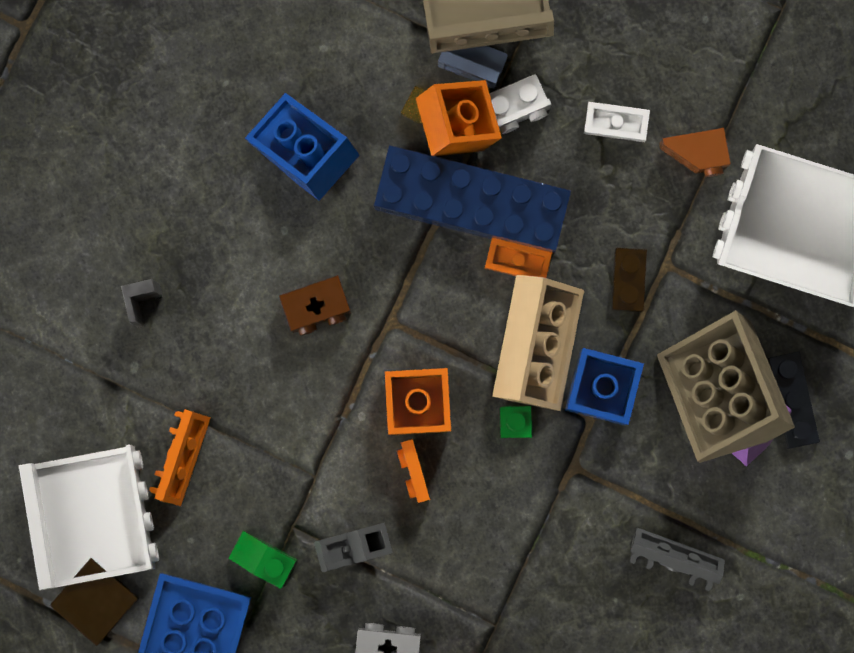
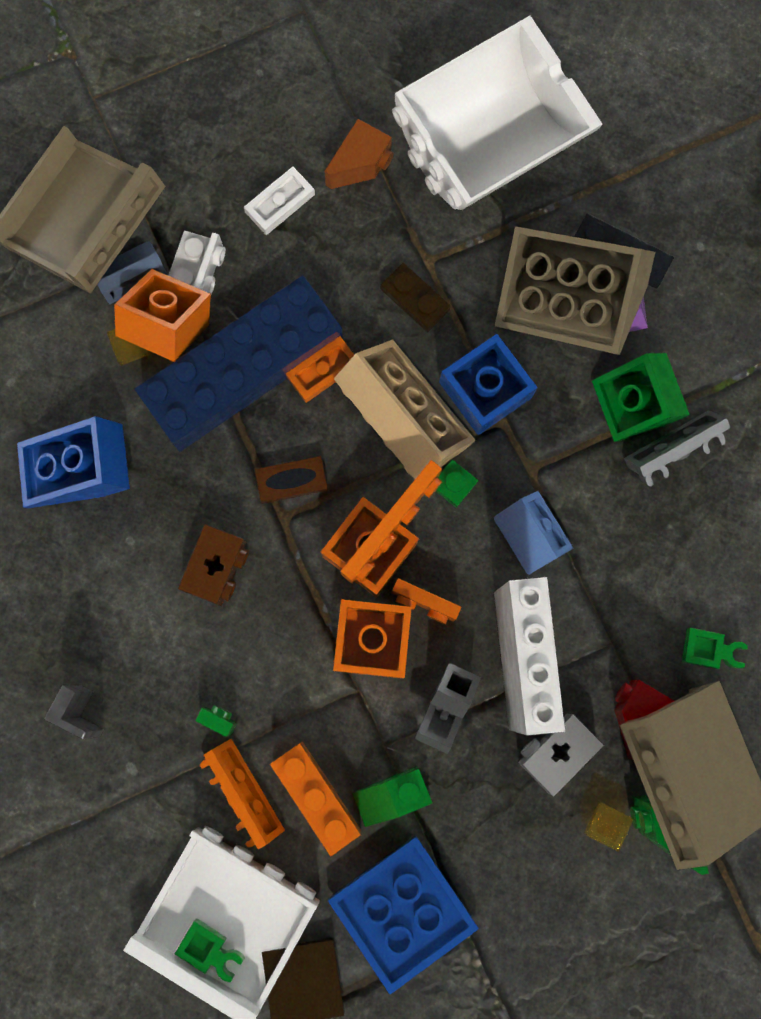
camera: 55 degrees left, 5 degrees down
none -> green plate [175,918,245,982]
none -> green plate [195,705,237,737]
none -> reddish brown tile [255,456,328,504]
none -> orange brick [270,741,361,857]
none -> orange brick [333,599,412,679]
none -> orange plate [340,460,442,583]
none -> medium blue panel [494,491,574,574]
none -> white panel [494,577,565,735]
none -> green slope [592,353,690,442]

